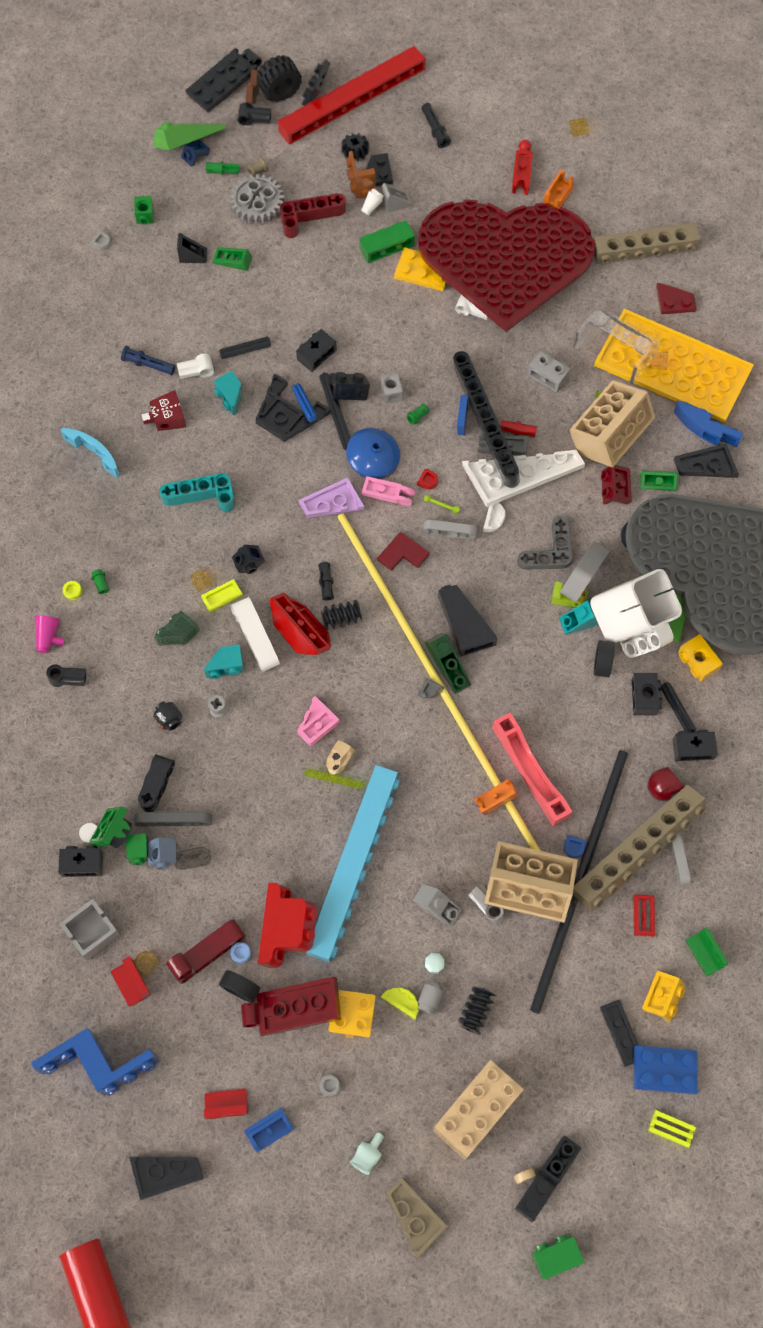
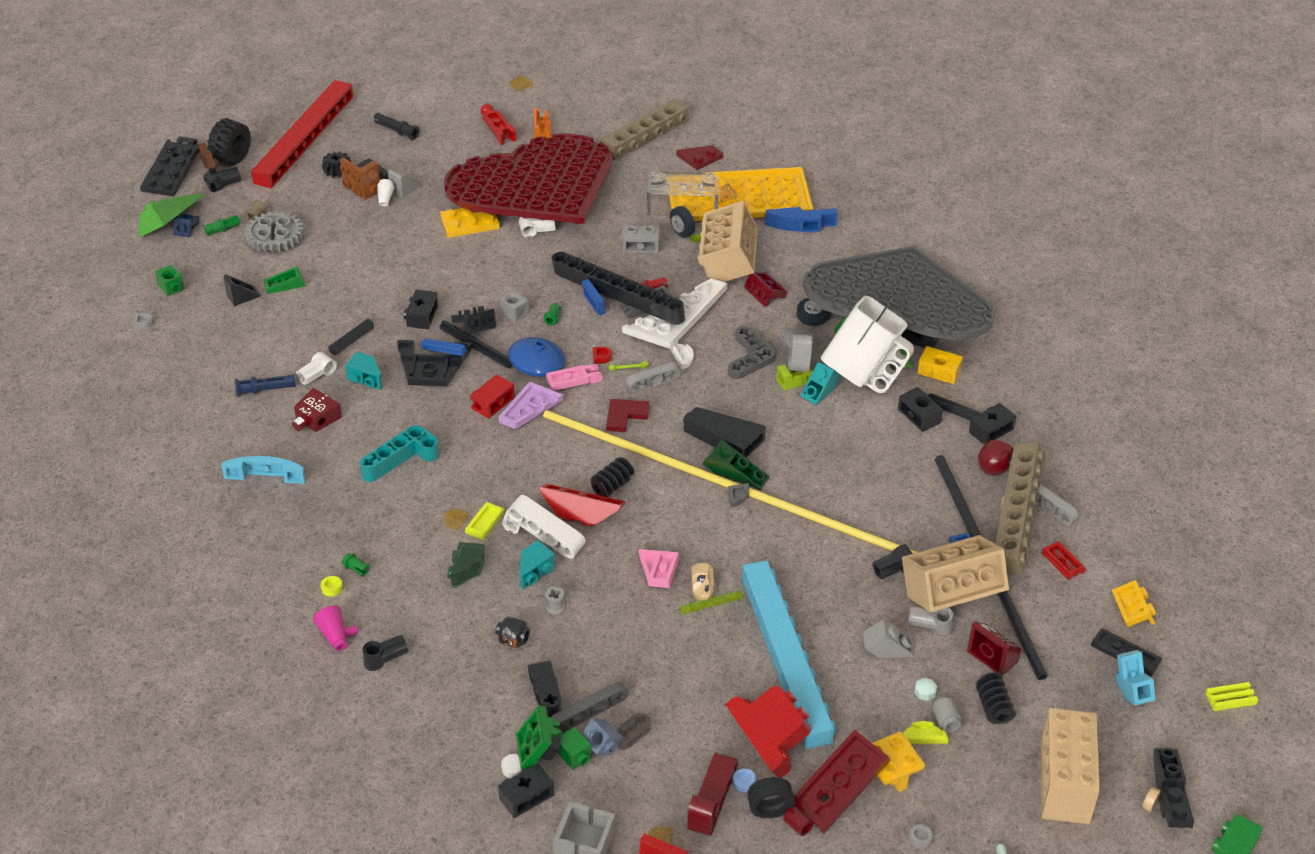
camera: 35 degrees left, 25 degrees down
black brick [232,545,265,574] -> none
dark red beam [280,193,346,238] -> none
black wing [301,59,331,106] -> none
black pin [318,562,334,601] -> none
green brick [359,220,415,264] -> none
orange hinge [474,778,520,816] -> none
coral arch [492,712,572,827] -> none
black tyre [594,640,615,678] -> none
blue plate [634,1045,698,1095] -> none
green slope [640,470,678,491] -> none
black wing [674,443,739,478] -> none
green panel [685,927,728,977] -> none
none -> red brick [470,374,515,419]
none -> black wheel [670,206,695,238]
none -> black piece [872,544,913,580]
none -> dark red slope [967,621,1021,676]
none -> medium azure brick [1115,650,1155,705]

